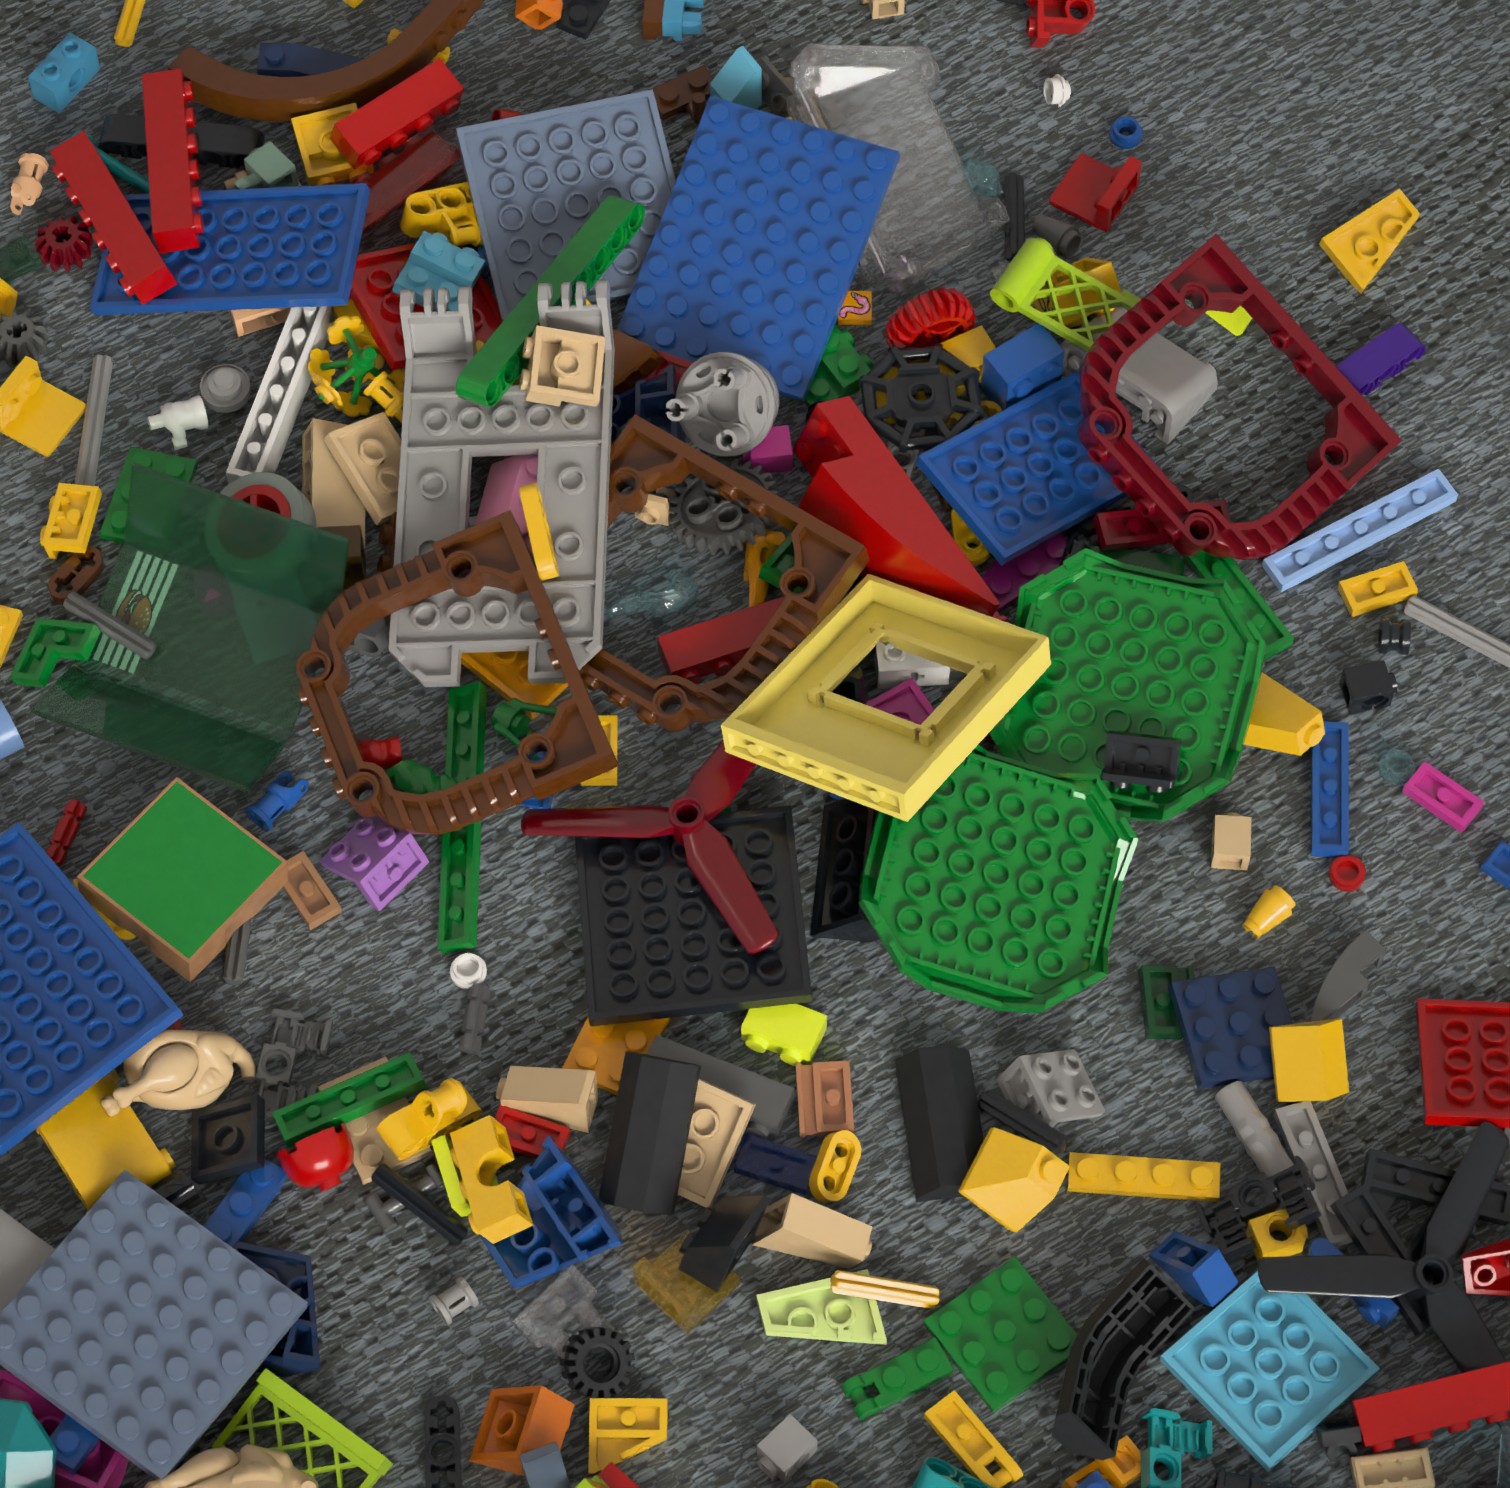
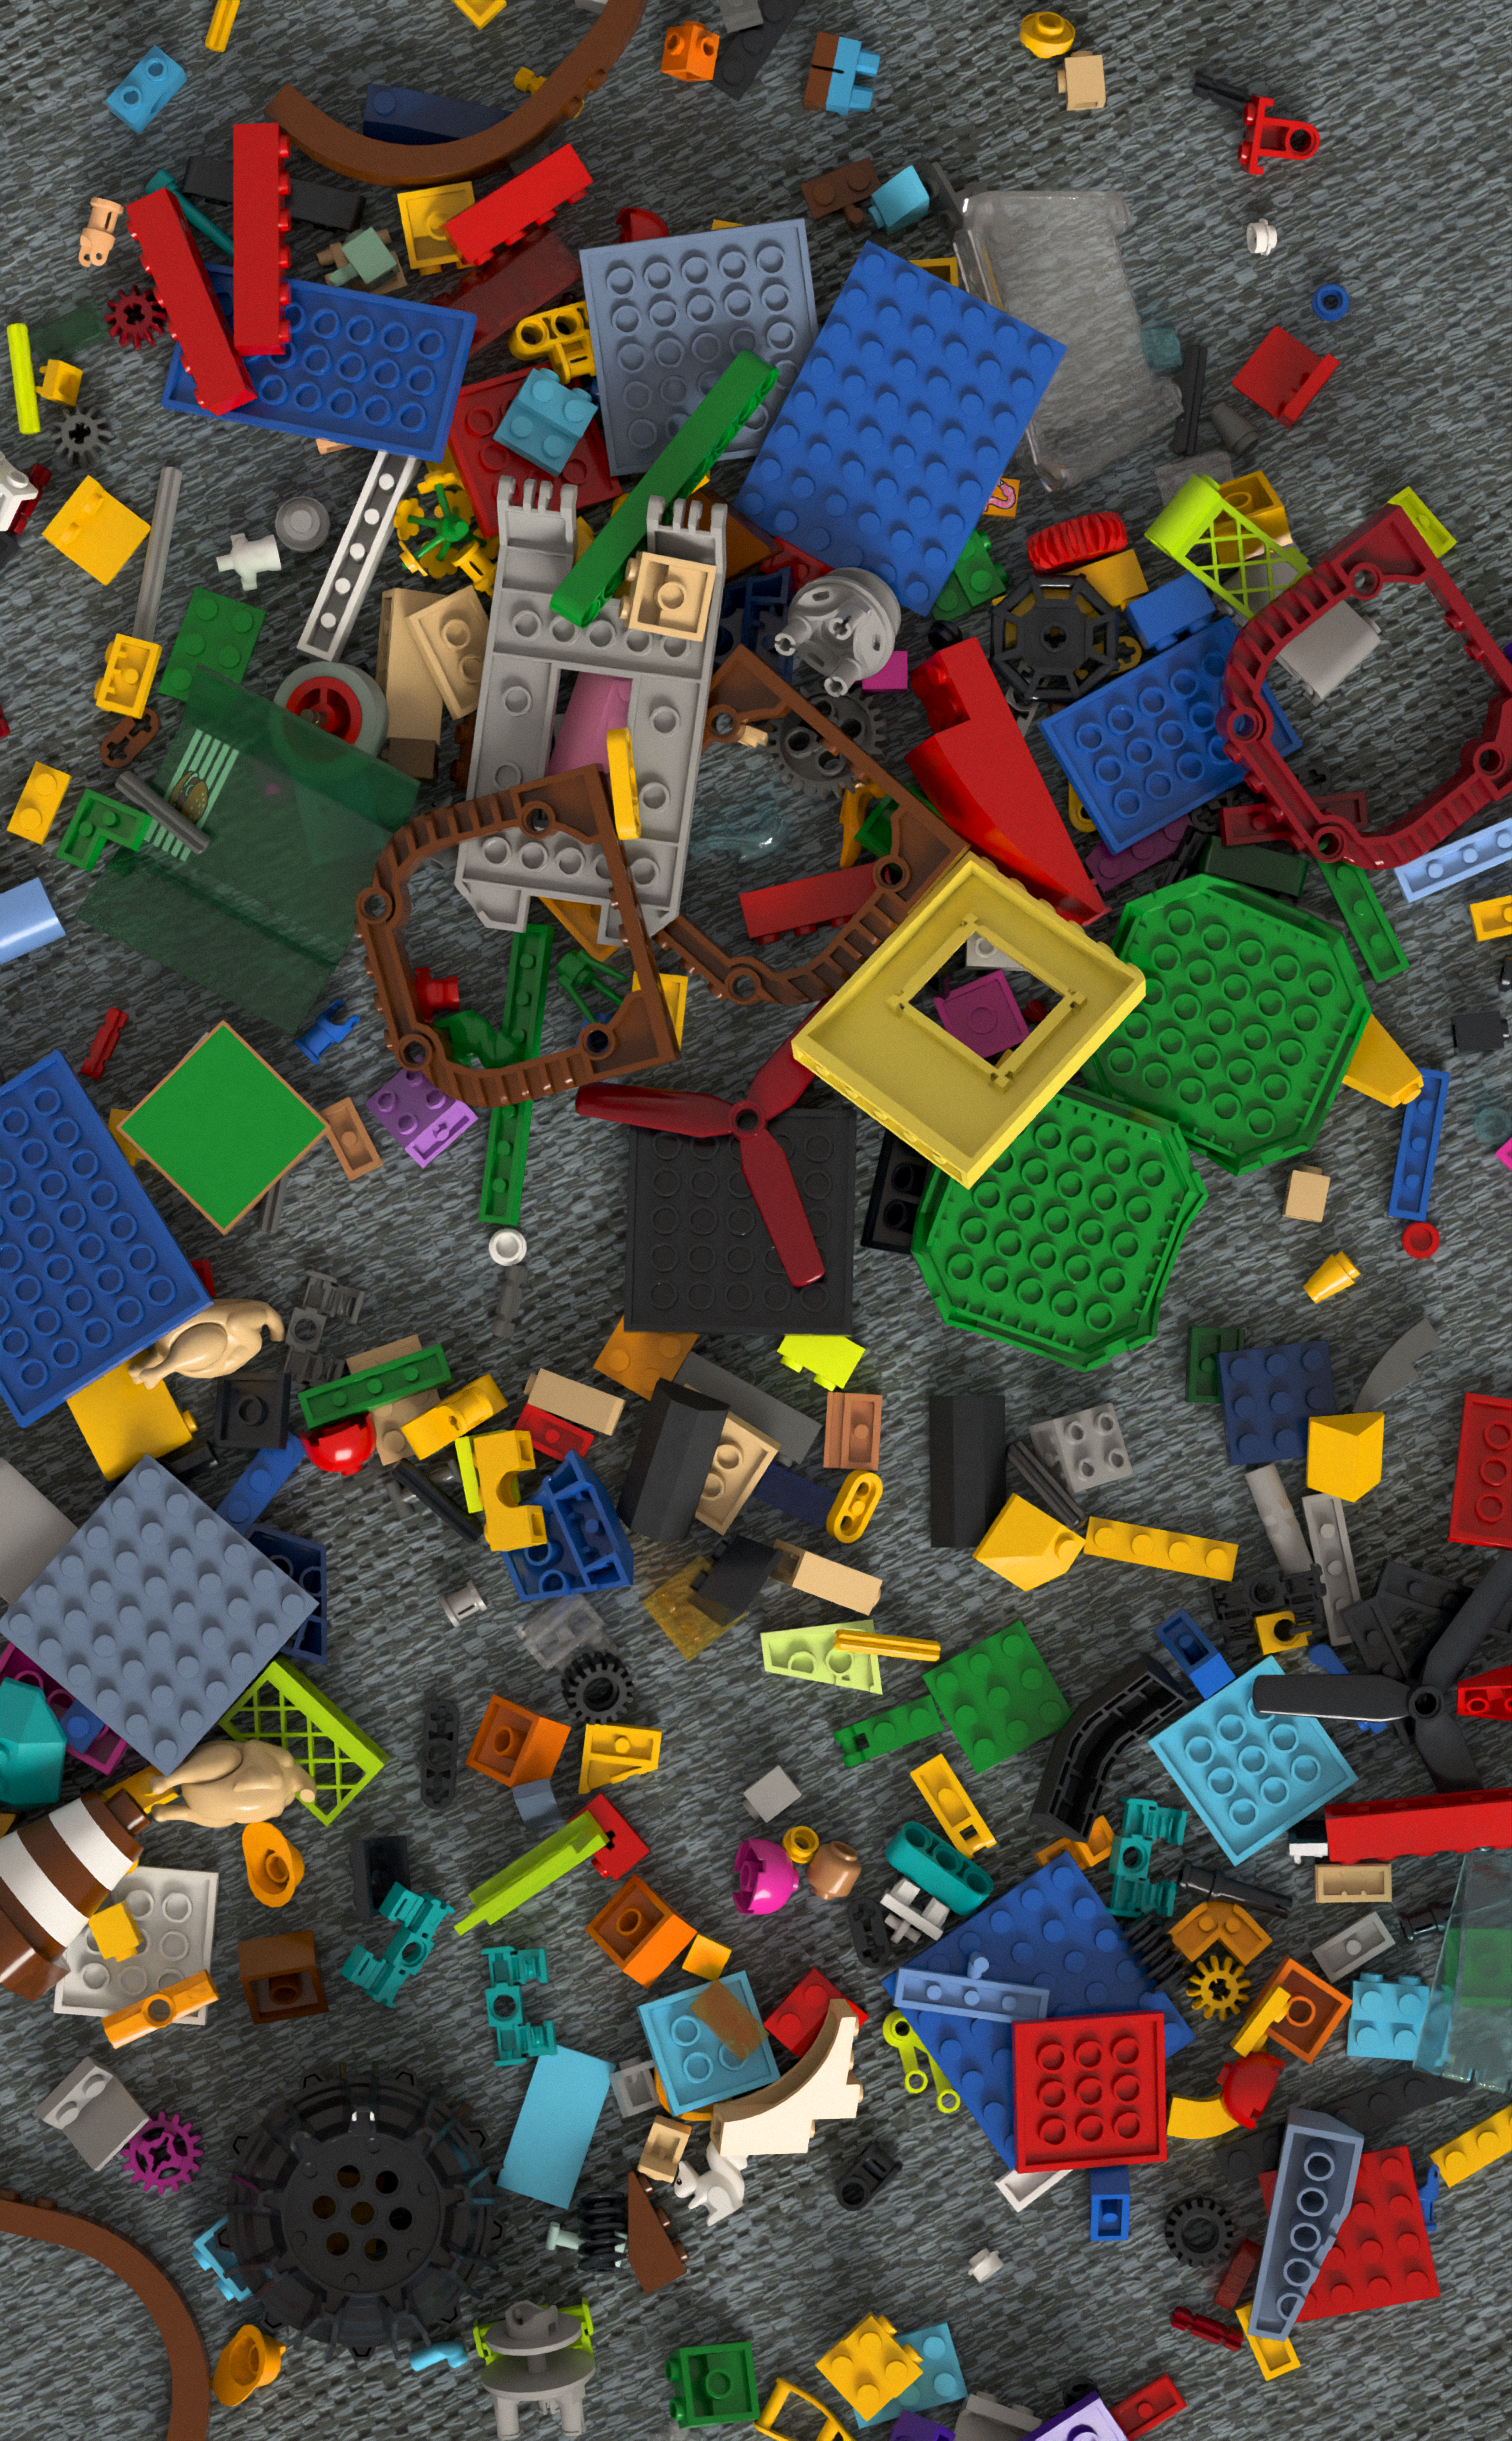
camera: 10 degrees right, 25 degrees up
black bracket [1101,730,1182,792] -> none

